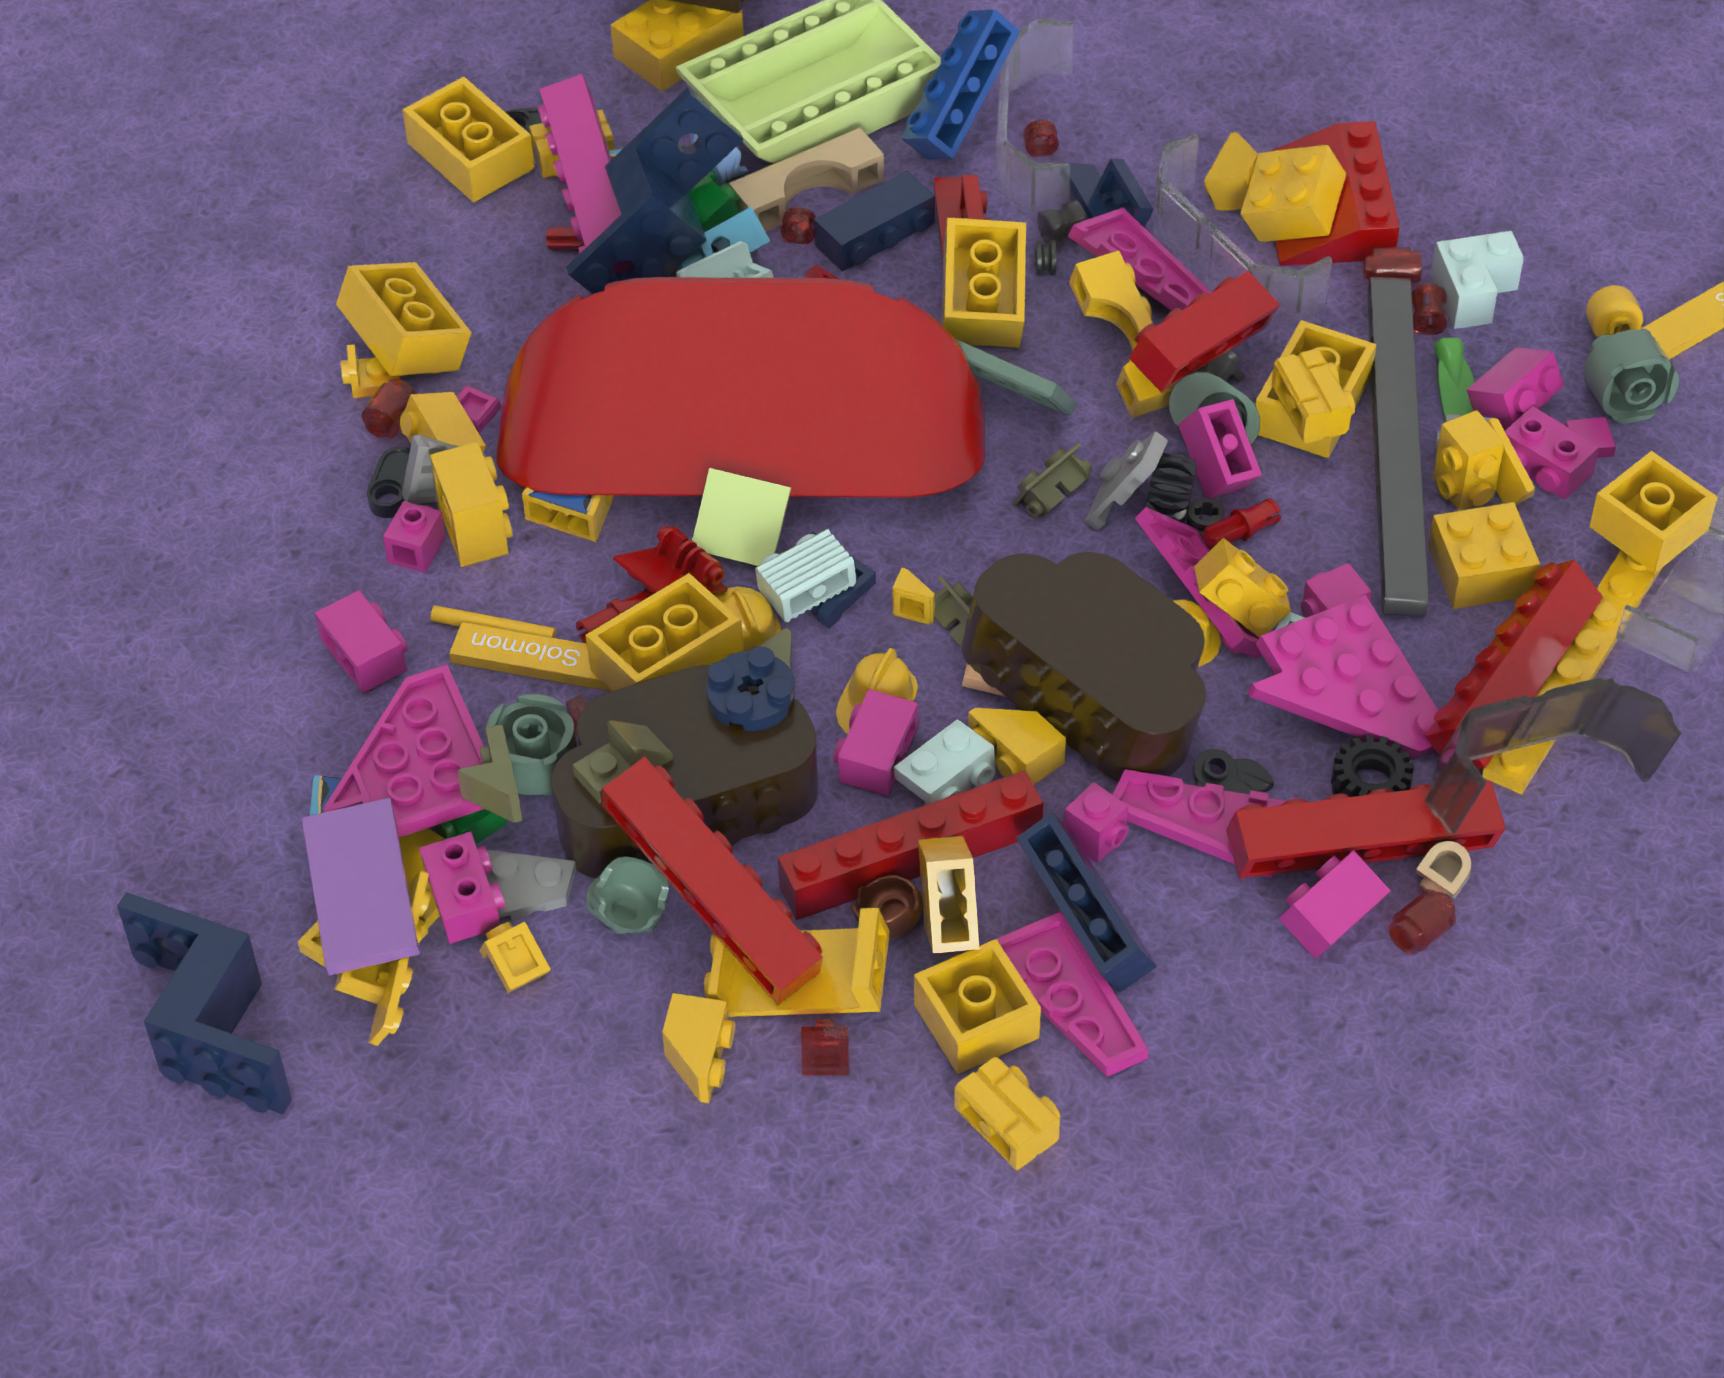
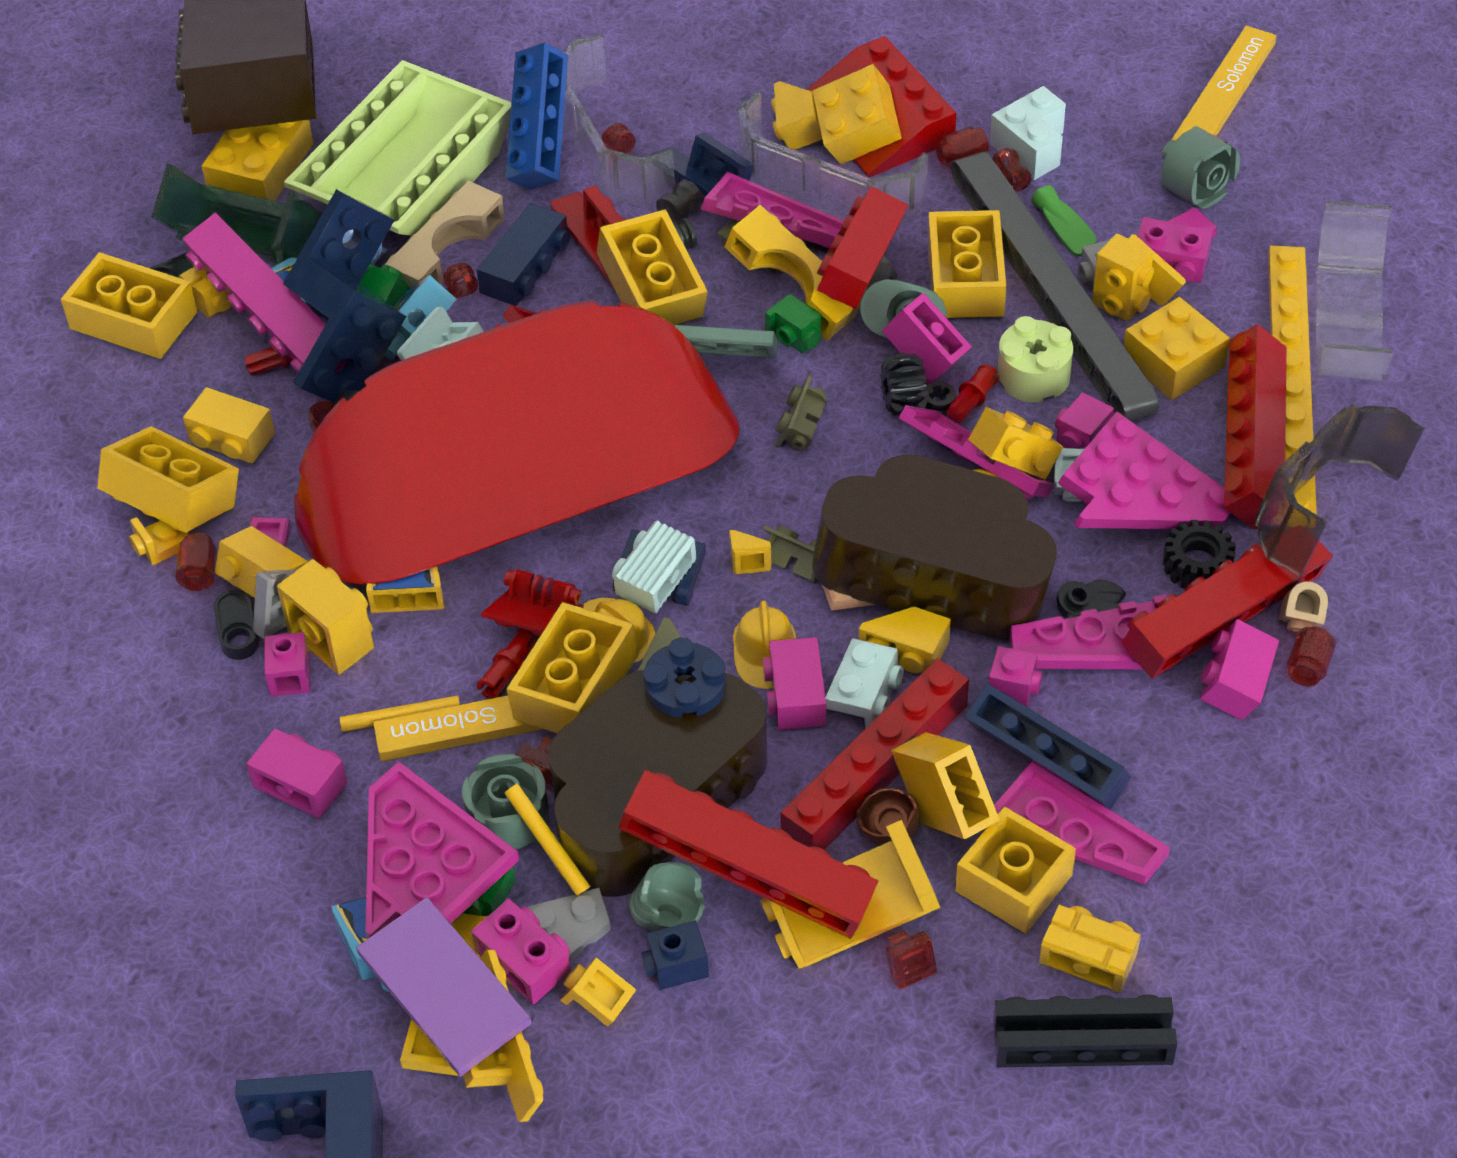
camera: 25 degrees left, 0 degrees up
olive slope [457,724,522,823] -> none
olive slope [572,720,673,804] -> none
yellow slope [662,993,735,1103] -> none
yellowish green tile [692,468,791,566] -> none
light grey wing [1084,431,1168,530] -> none
yellow brick [1272,348,1355,444] -> none
dark pink brick [1466,347,1564,429] -> none
yellow head [1586,285,1643,338] -> none
yellow brick [1589,451,1718,574] -> none
none -> windscreen [151,164,322,264]
none -> yellow brick [183,387,275,464]
none -> yellow bar [504,783,591,896]
none -> dark blue brick [641,920,709,990]
none -> green brick [765,293,822,354]
none -> black brick [993,994,1177,1068]
none -> yellowish green brick [997,316,1073,402]

